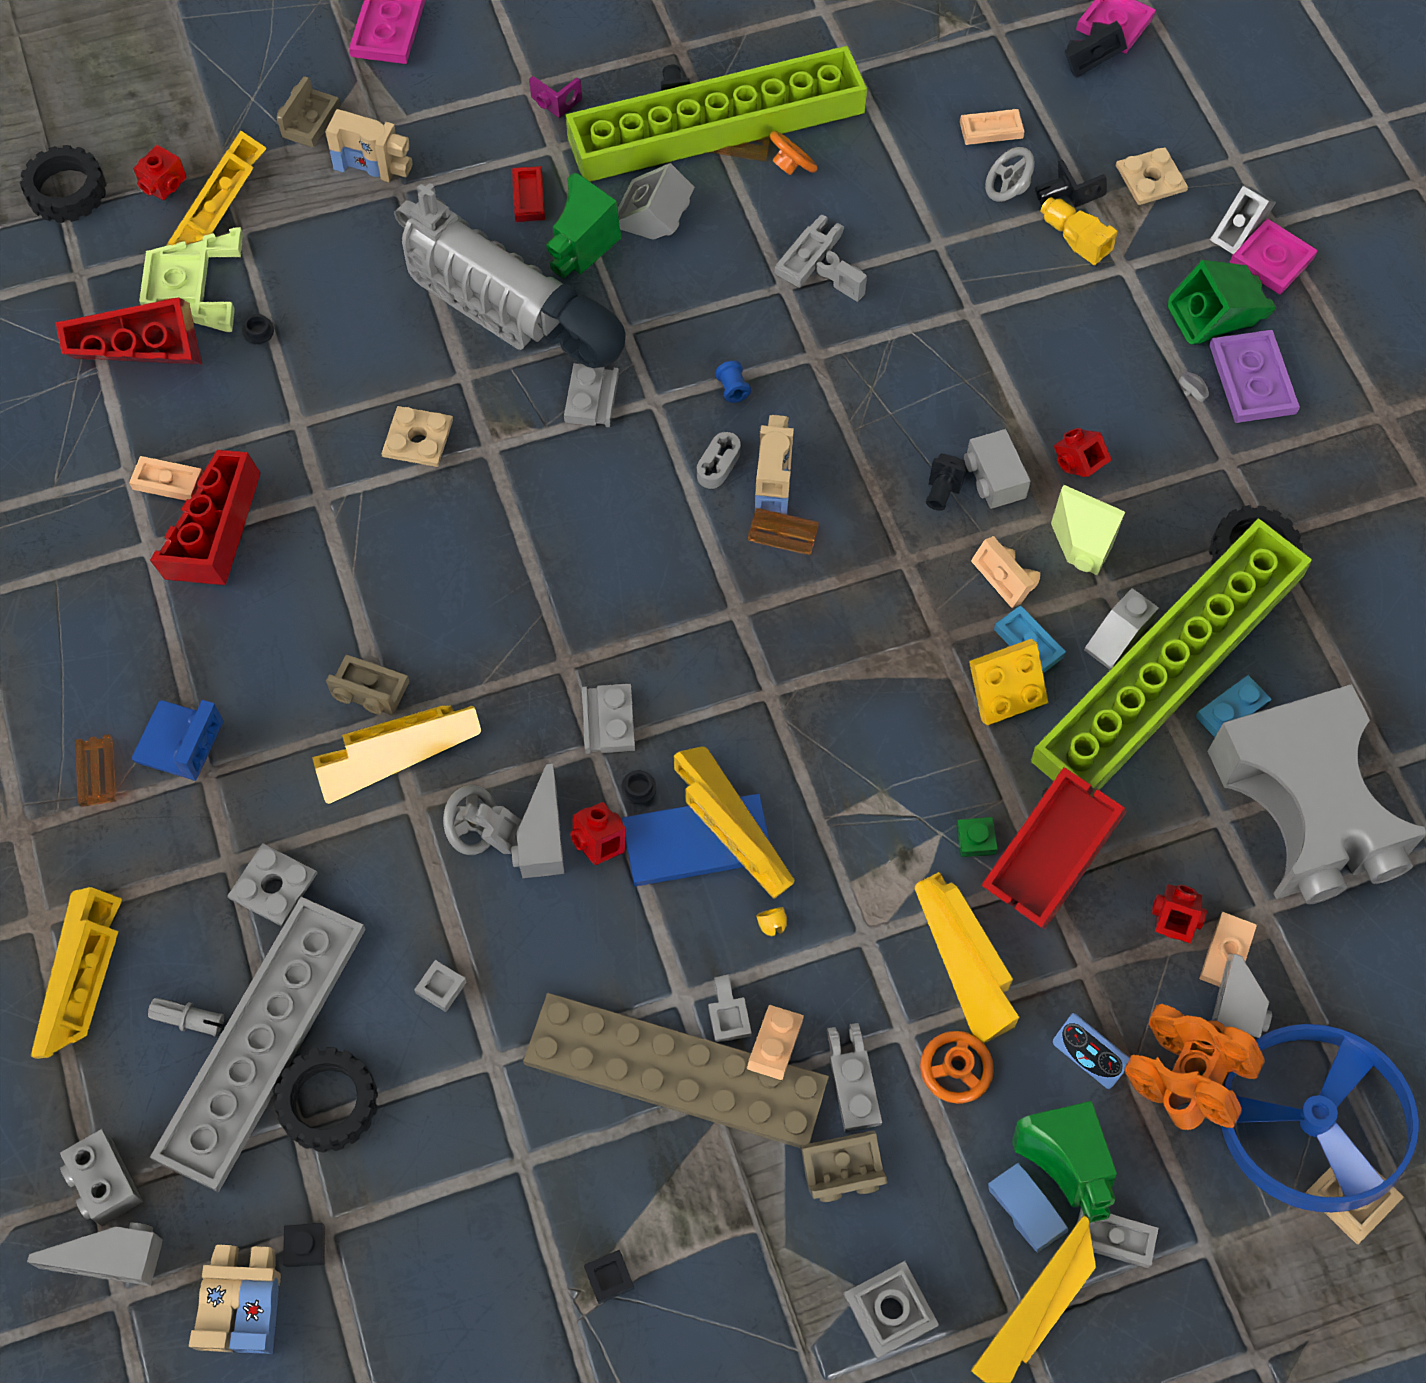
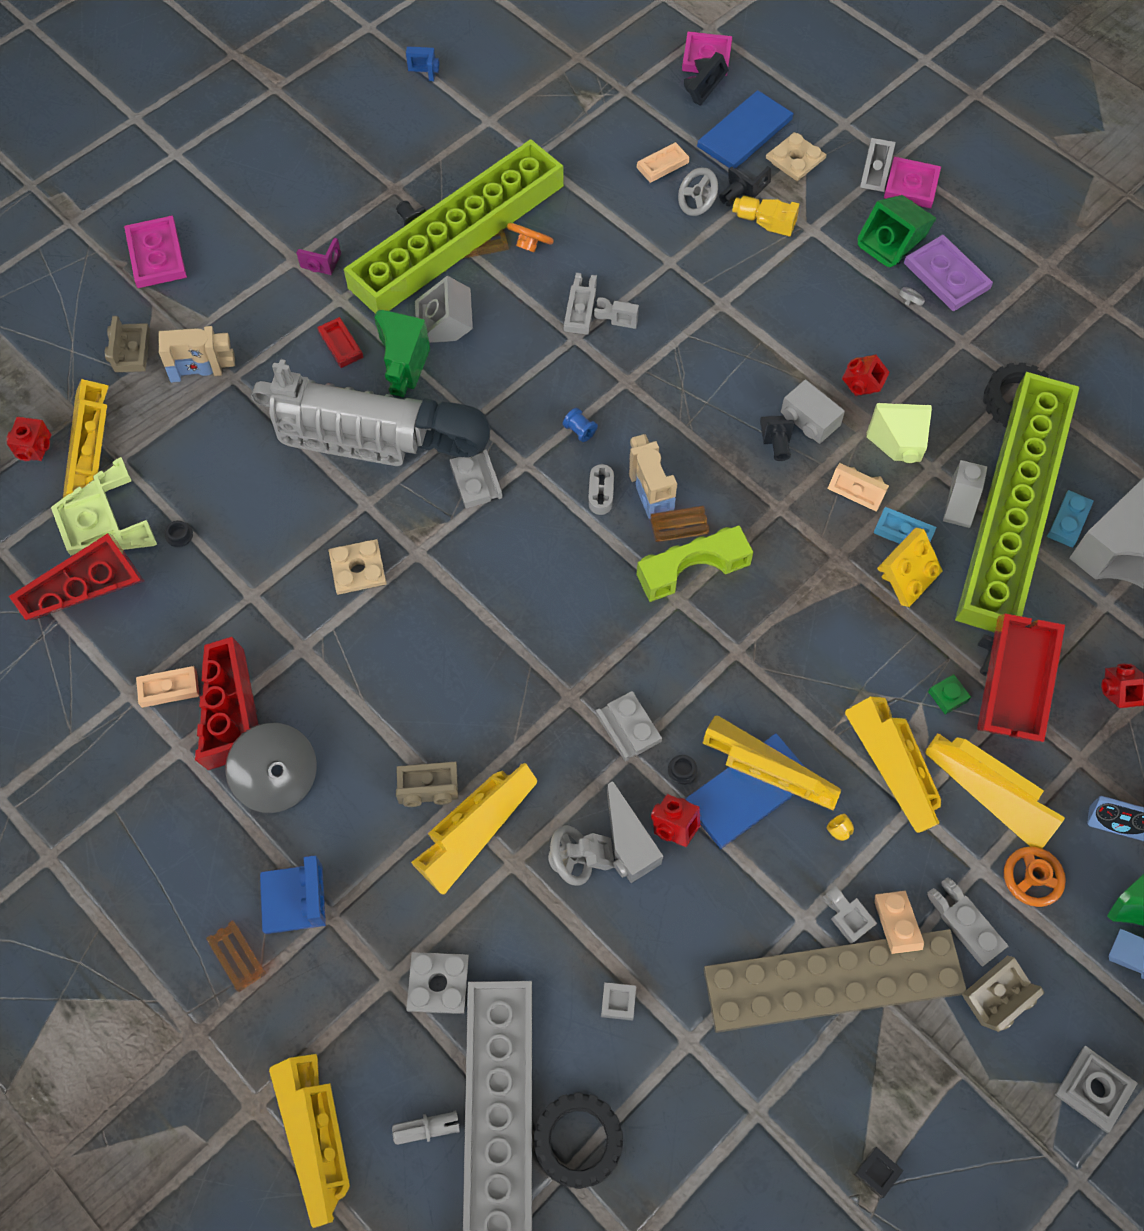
camera: 25 degrees left, 0 degrees up
none -> dark grey dish [225,722,317,813]
none -> lime arch [637,526,753,602]
none -> blue tile [697,90,793,169]
none -> yellow wedge [845,696,941,833]

